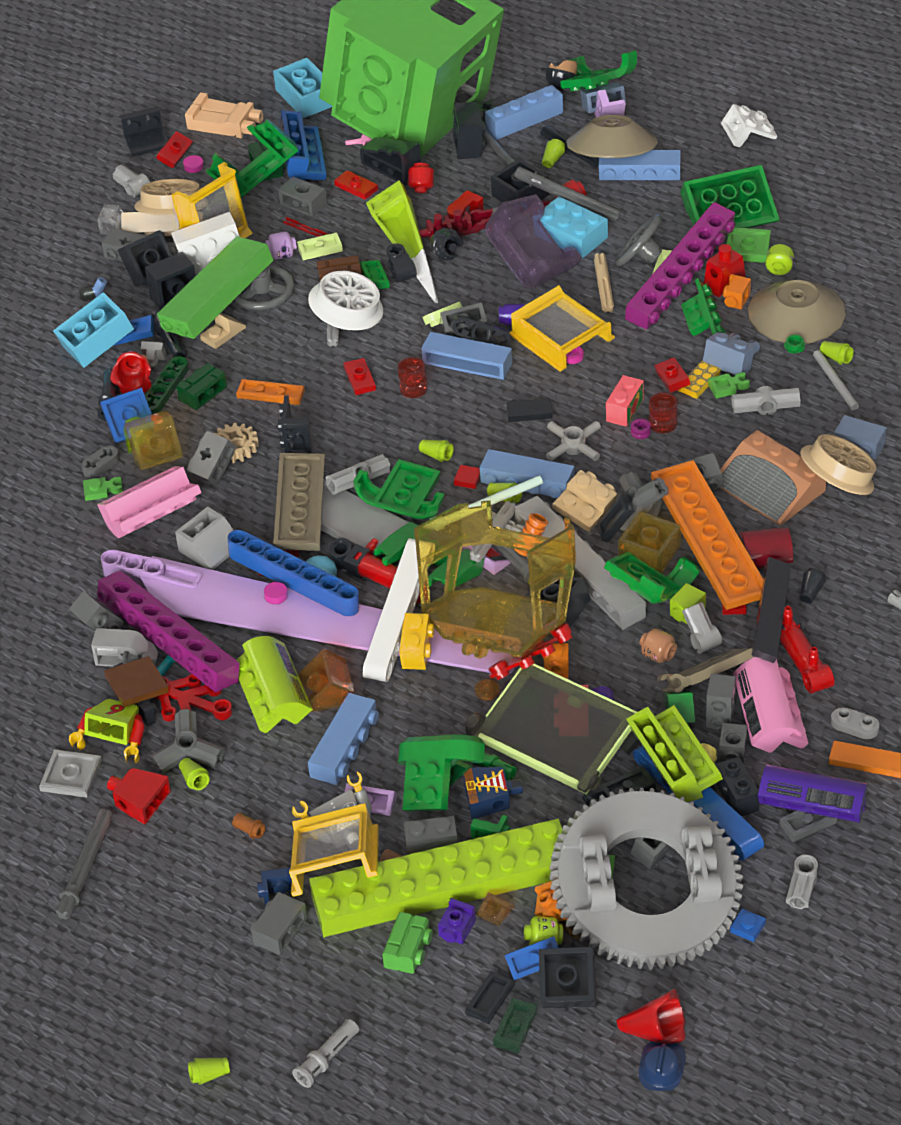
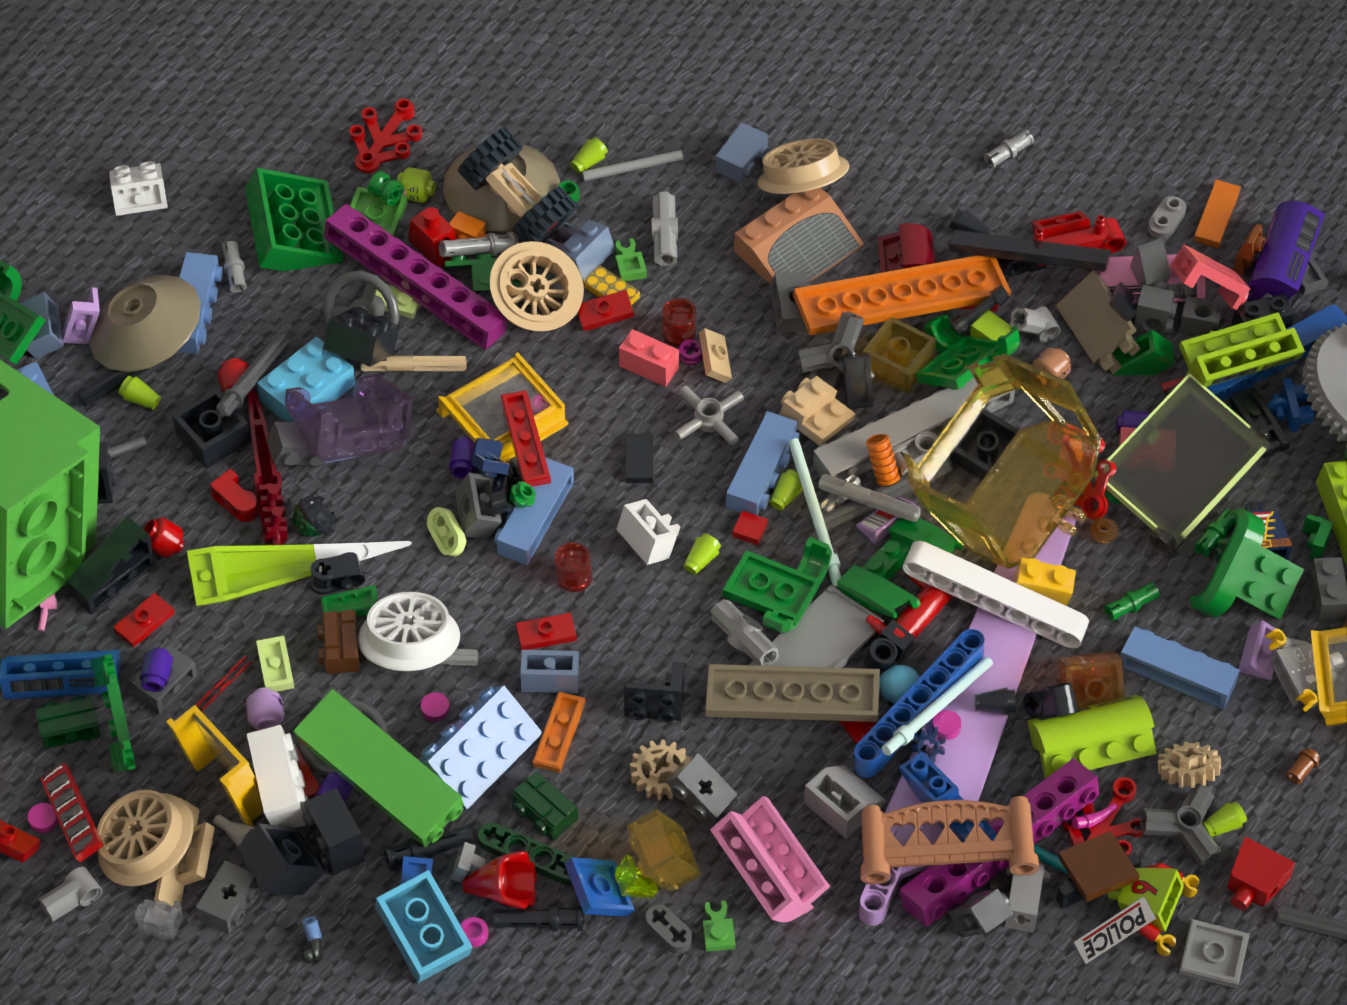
camera: 90 degrees left, 10 degrees up
none -> tile [40,763,104,862]
none -> dark purple brick [140,647,173,692]
none -> light grey pin [222,241,247,293]
none -> black brick [323,307,400,367]
none -> red plant [349,98,422,174]
none -> green wheel [367,171,404,206]
none -> bracket [419,685,542,810]
none -> dark pink tile [421,692,450,722]
none -> light grey pin [439,231,519,257]
none -> black plate [457,127,578,242]
none -> dark pink tile [460,917,488,947]
none -> dark blue bracket [471,438,509,477]
none -> tan piece [490,242,584,331]
none -> red tile [500,390,551,487]
none -> green plate [510,482,536,508]
none -> sand blue brick [520,650,579,693]
none -> white brick [616,499,680,565]
none -> tan plate [699,328,732,383]
none -> nougat piece [860,796,1039,884]
none -> light aqua bar [882,657,993,756]
none -> blue slope [899,752,996,843]
none -> dark blue gear [911,726,946,763]
none -> black bar [950,285,1010,335]
none -> black cone [975,687,1016,715]
none -> black piece [1023,682,1078,717]
none -> red plate [1032,211,1090,238]
none -> dark pink helmet [1072,804,1117,829]
none -> white sticker [1074,897,1156,964]
none -> green pin [1104,582,1160,622]
none -> black tile [1109,282,1139,322]
none -> dark grey slope [1130,238,1171,290]
none -> tan gear [1158,742,1221,788]
none -> coral panel [1170,244,1250,310]
none -> dark orange slope [1233,224,1265,276]

